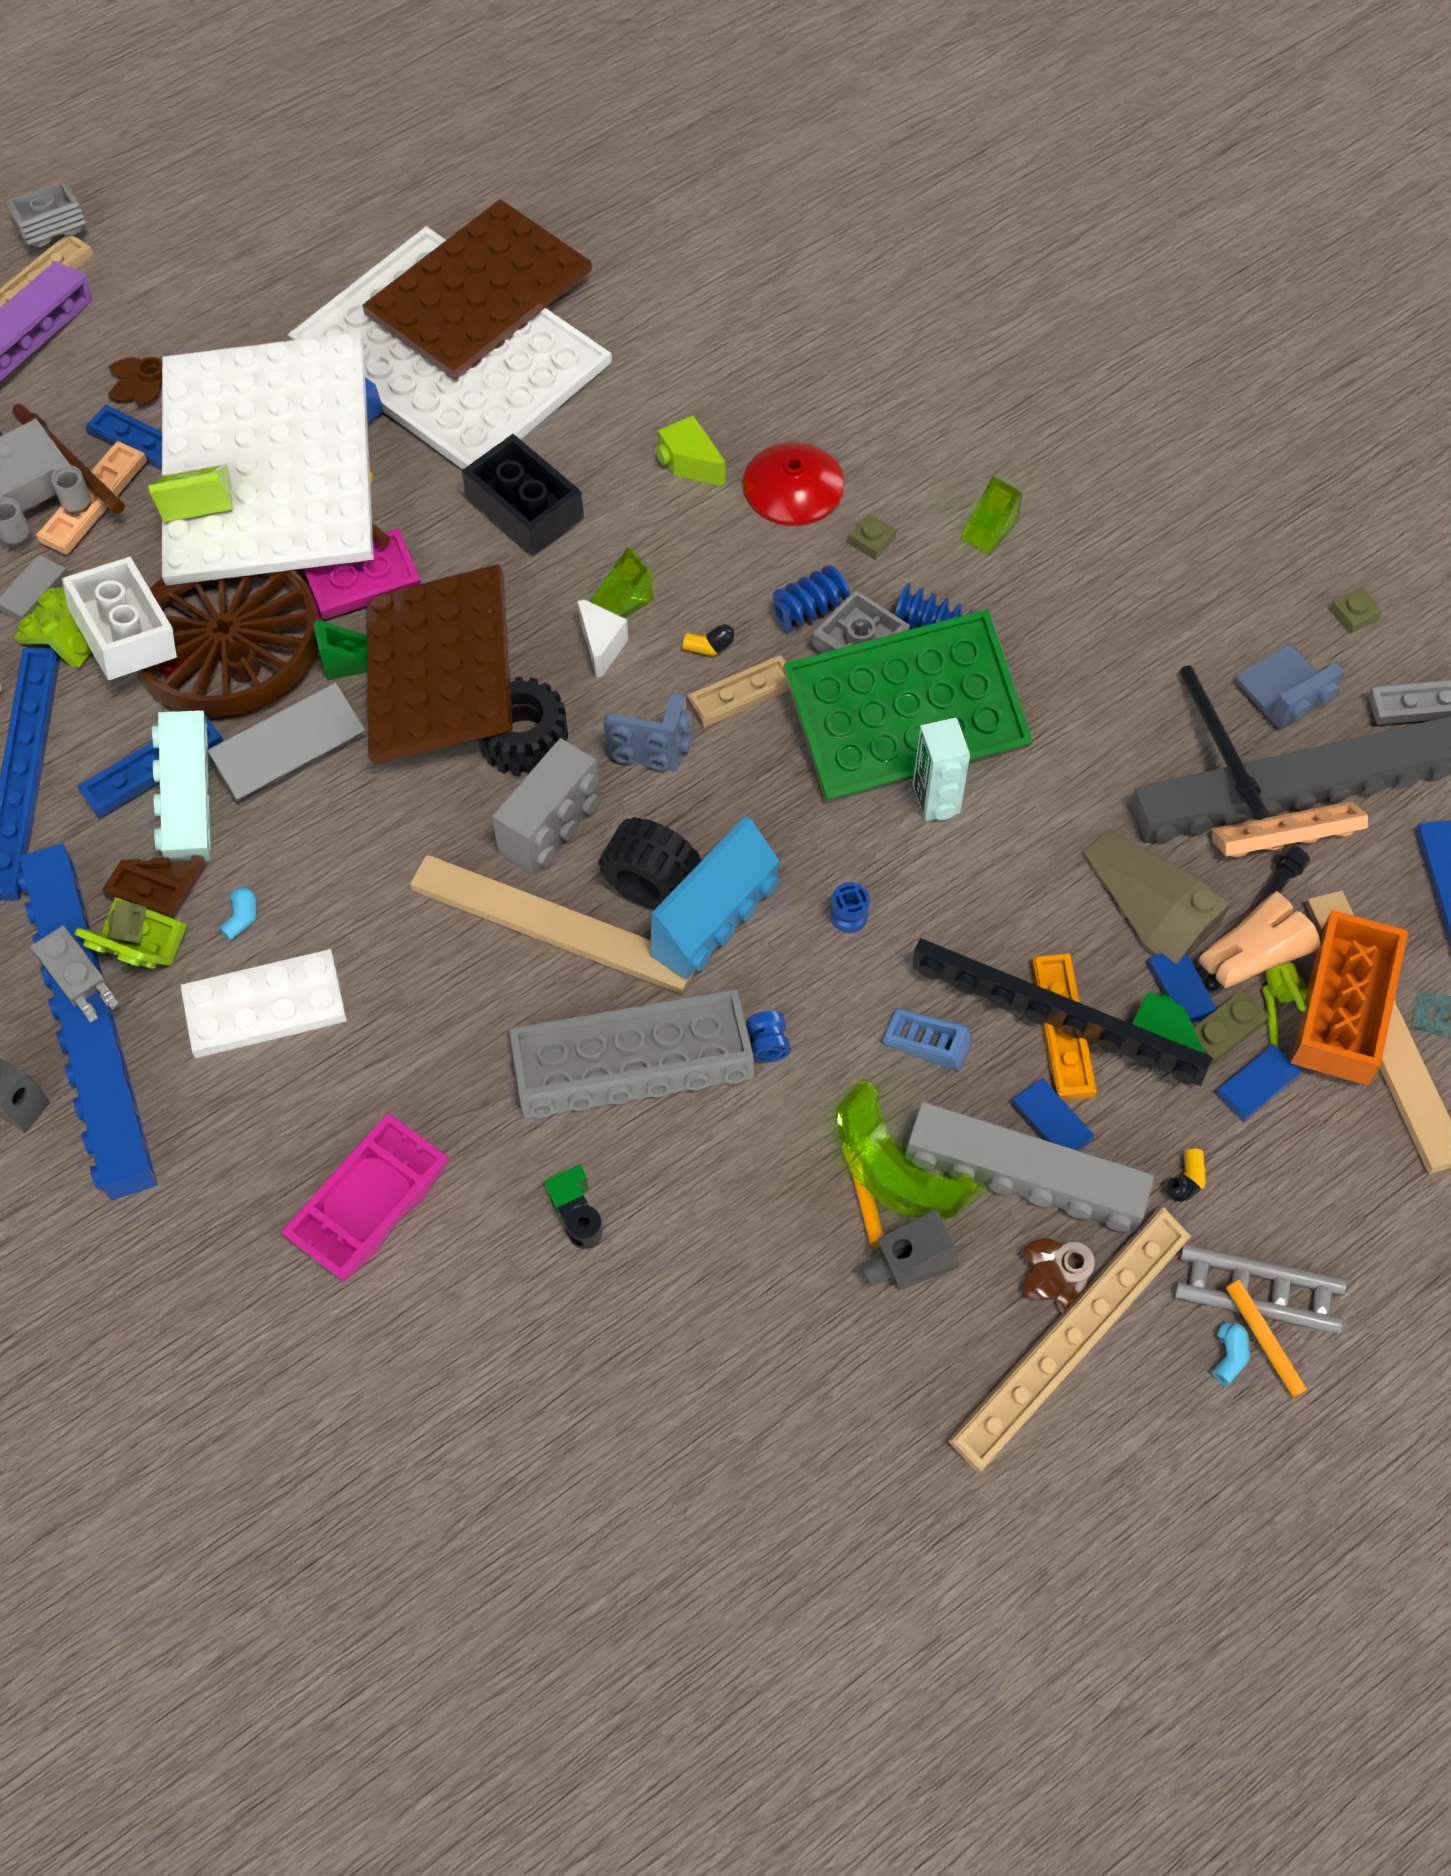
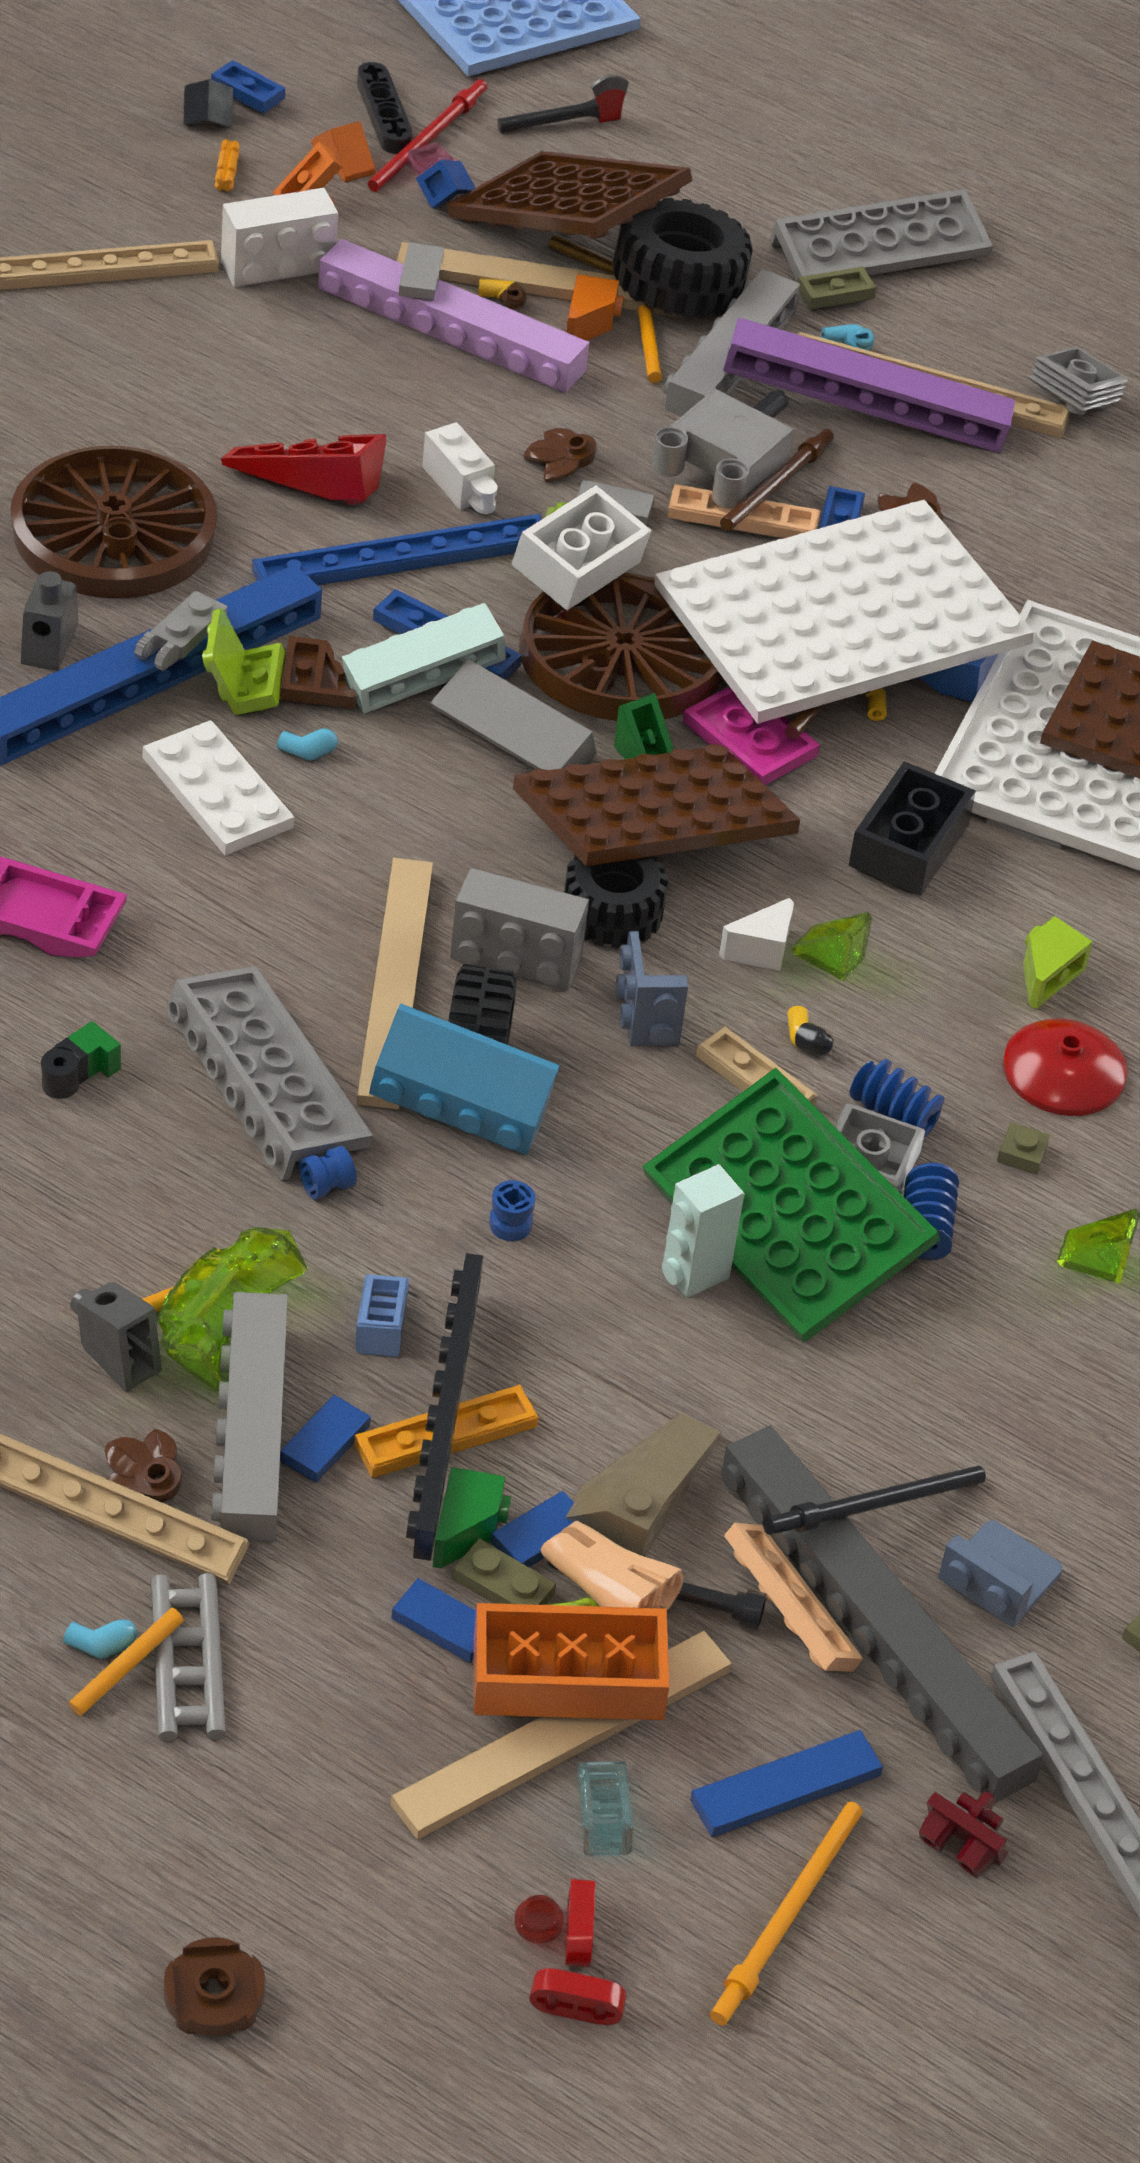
camera: 65 degrees right, 15 degrees down
olive plate [108,900,147,944] -> none
lime slope [148,464,233,522] -> none
arm [1166,1149,1206,1201] -> none

